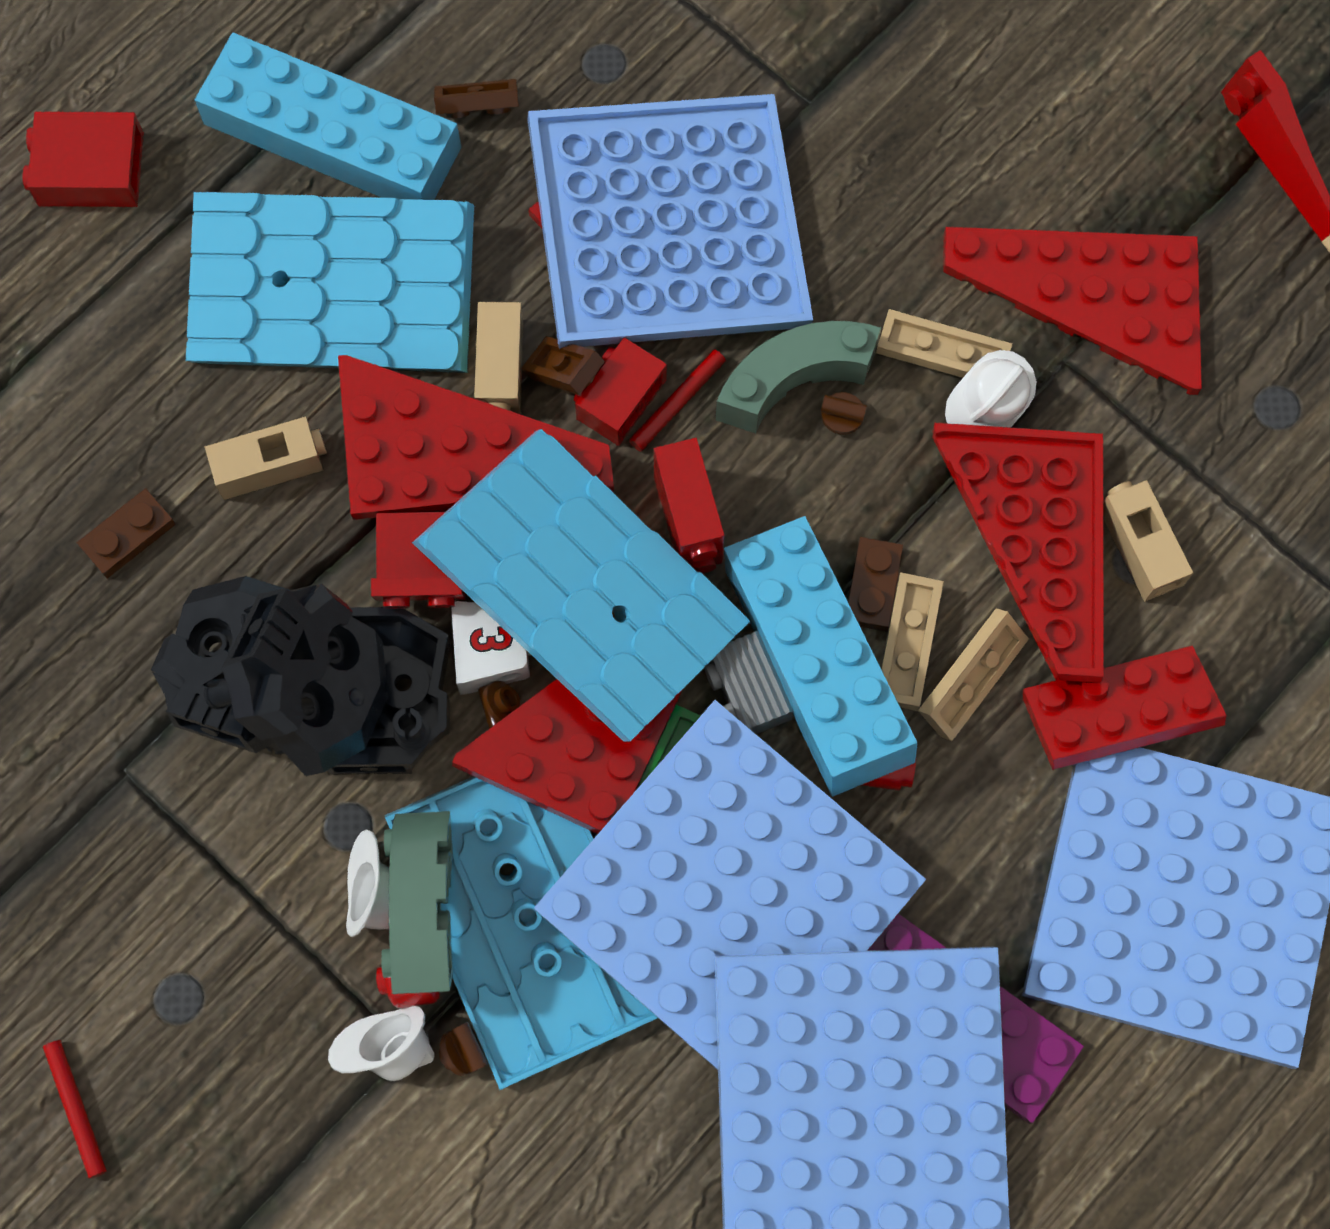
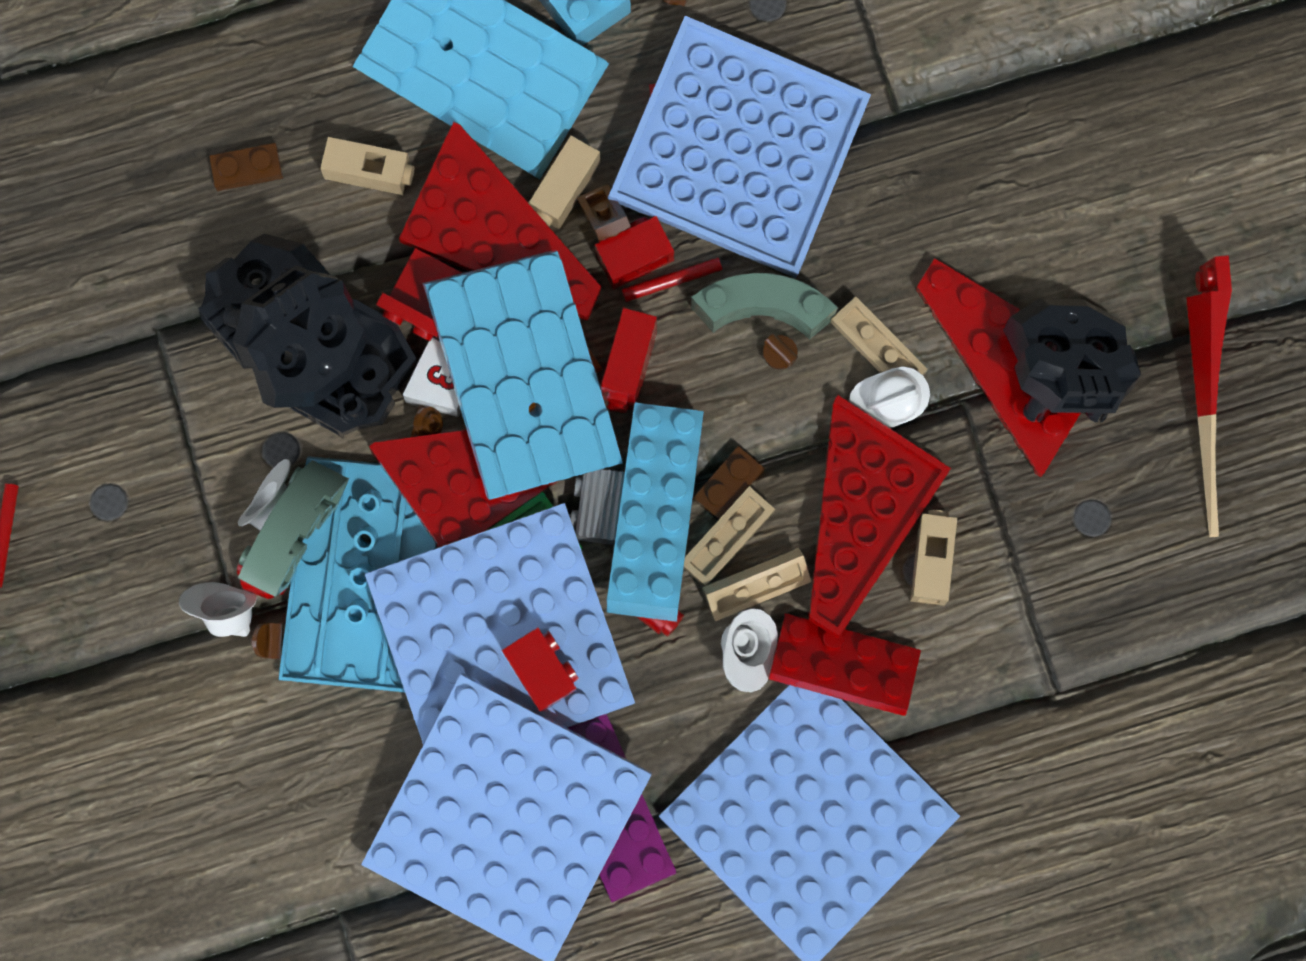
camera: 30 degrees right, 5 degrees up
none -> red brick [502,627,579,712]
none -> white piece [721,608,778,693]
none -> black brick [1003,298,1141,423]

